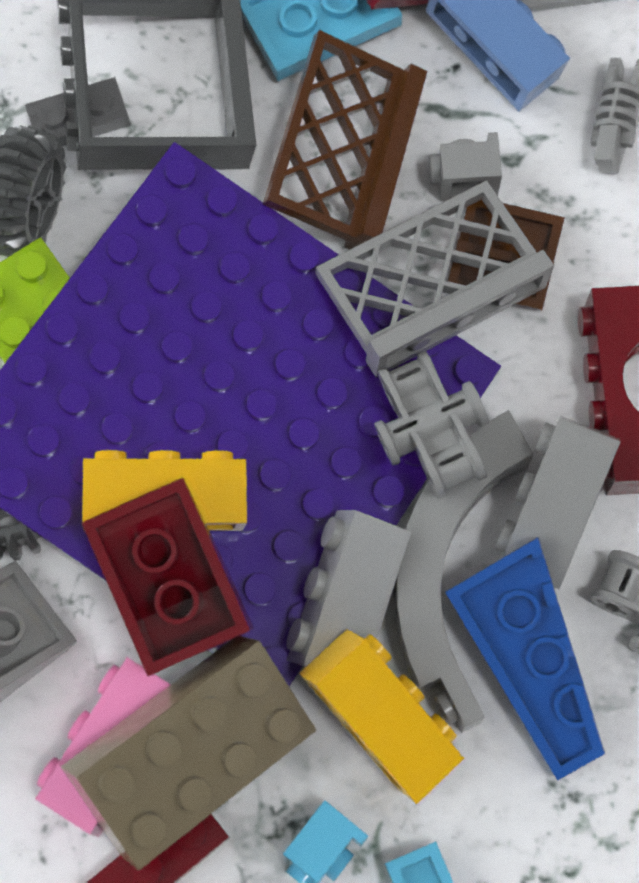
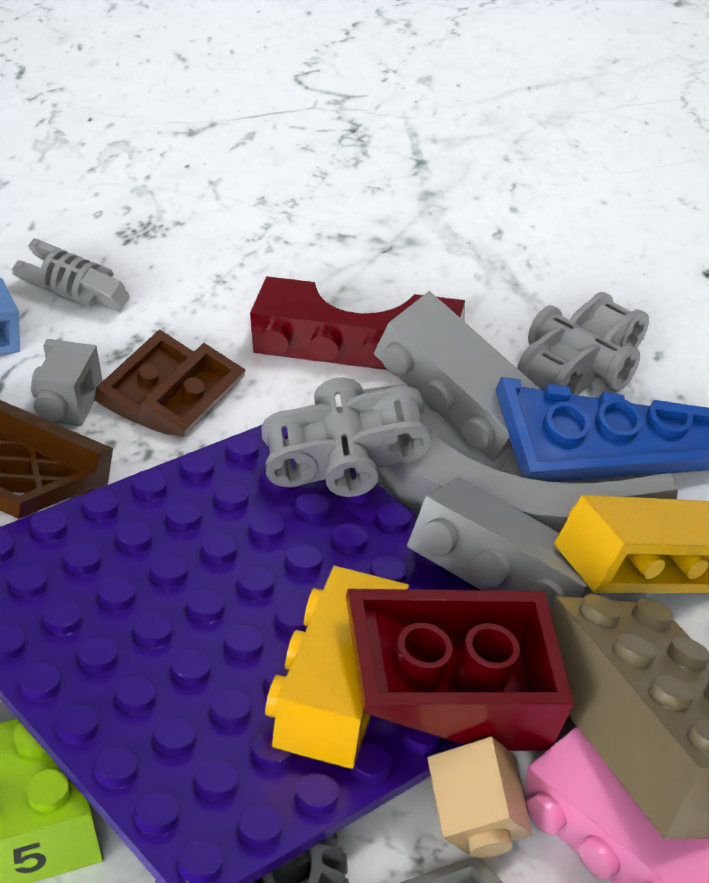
camera: 75 degrees left, 30 degrees down
light grey fence [315,180,554,377] -> none
none -> tan brick [427,736,533,858]

